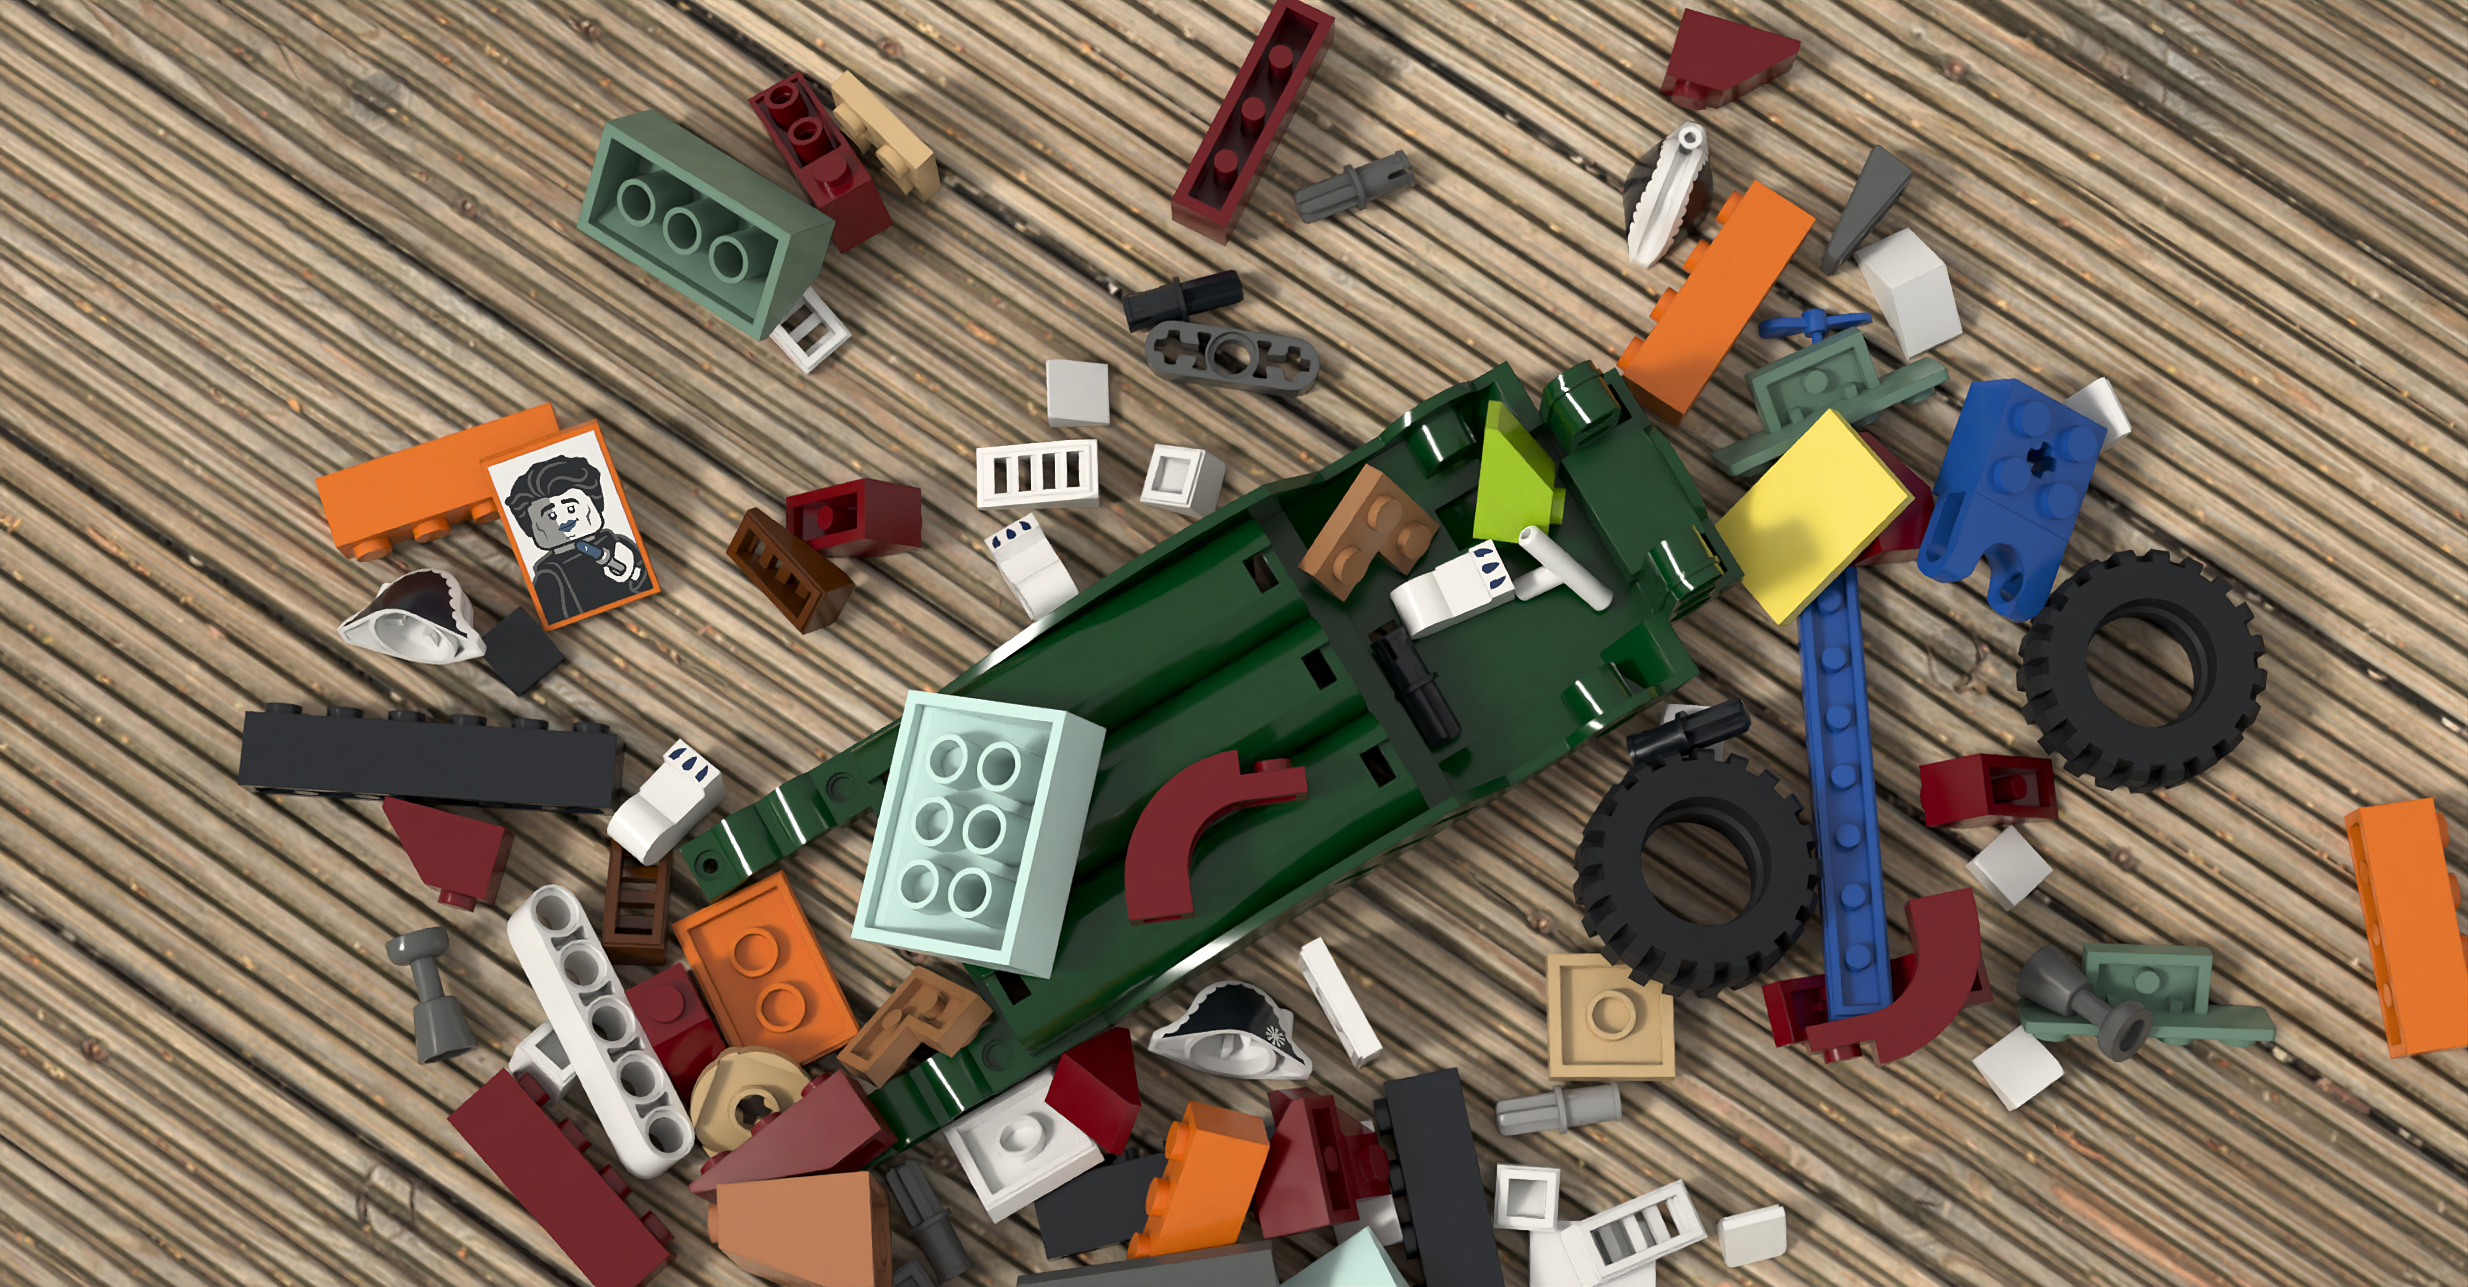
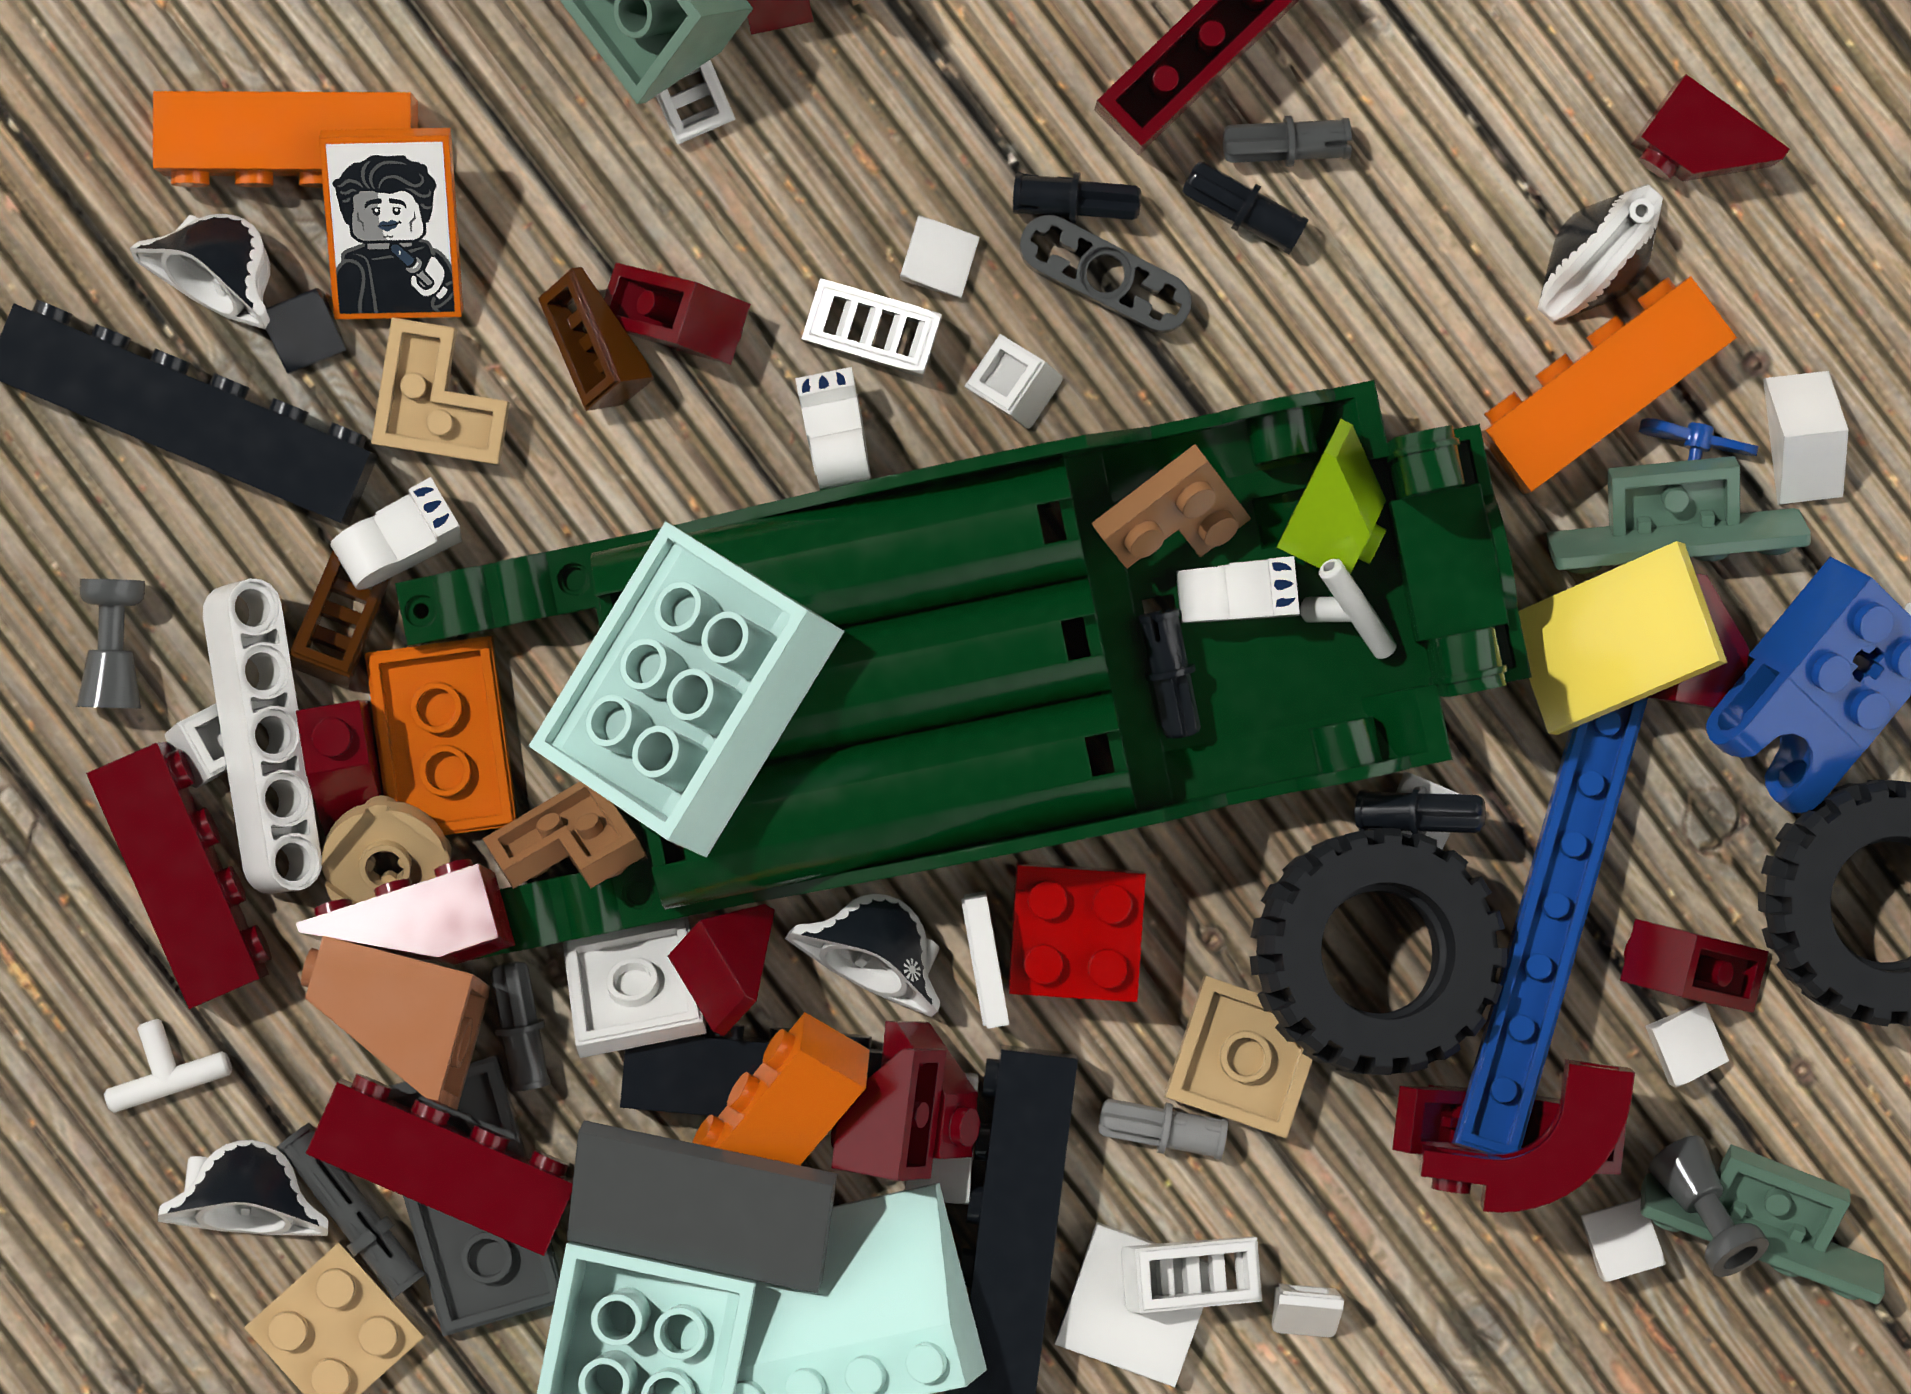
camera: 20 degrees right, 10 degrees up
dark red slope [382,796,515,912] -> none
dark red arch [1124,750,1309,927] -> none
white slope [1493,1162,1560,1232] -> none
dark grey slope [1820,144,1913,277] -> none
none -> tan plate [371,317,510,466]
none -> red brick [1008,862,1146,1003]
none -> black axle [1183,162,1309,254]

